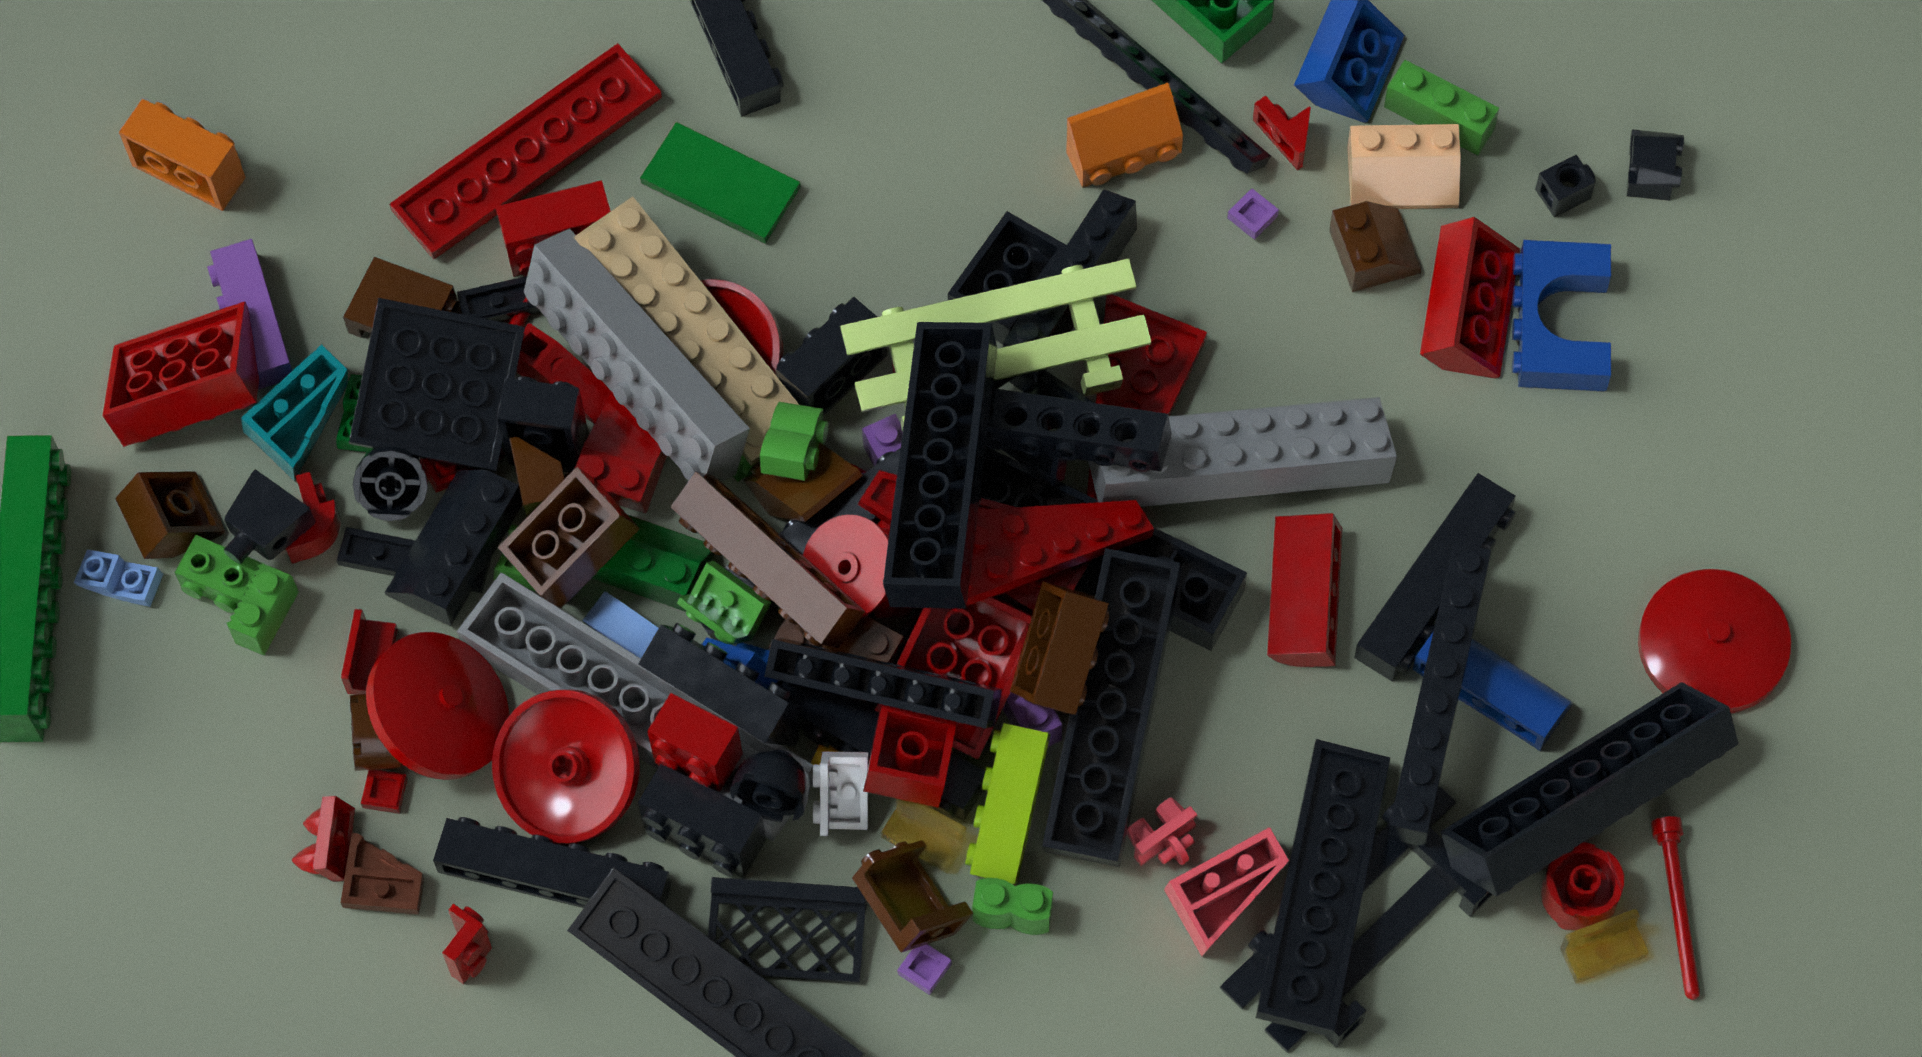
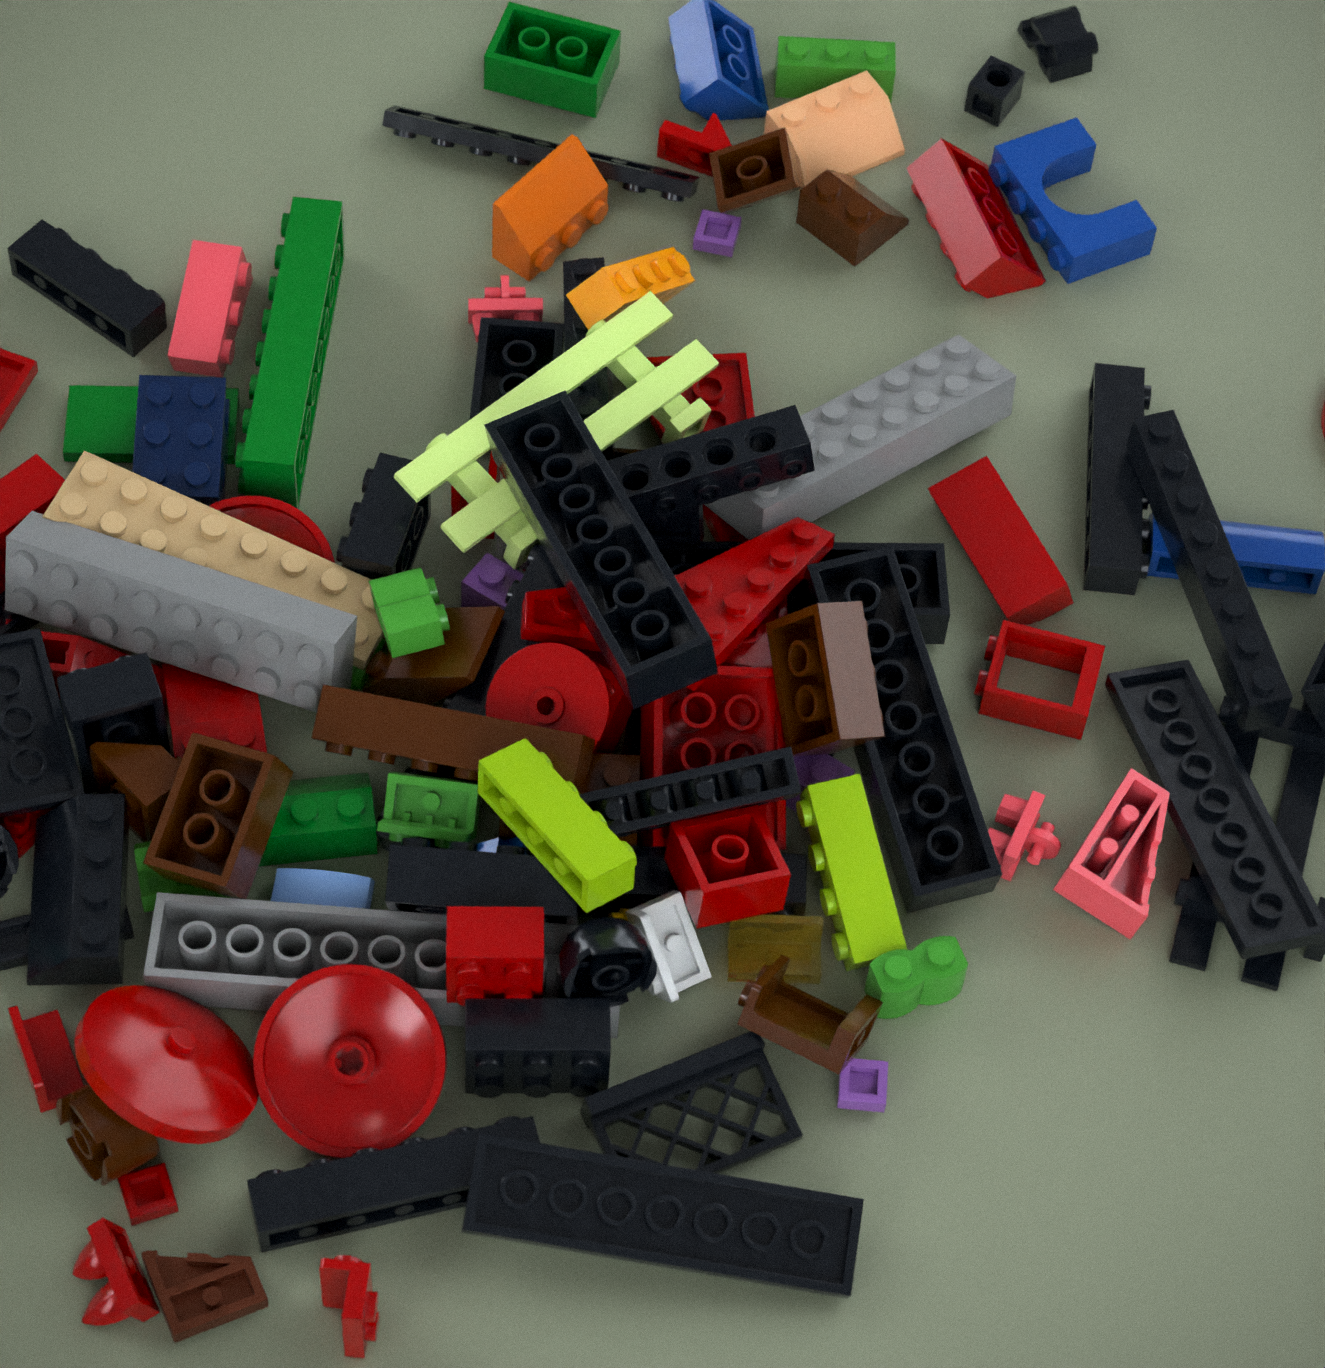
camera: 35 degrees left, 10 degrees down
none -> dark blue torso [132,375,231,506]
none -> coral wedge [167,240,253,378]
none -> green brick [235,197,345,509]
none -> coral hips [468,275,543,342]
none -> lime brick [478,738,637,913]
none -> light orange brick [566,246,695,330]
none -> reddish brown slope [709,128,805,213]
none -> red window [974,620,1105,740]

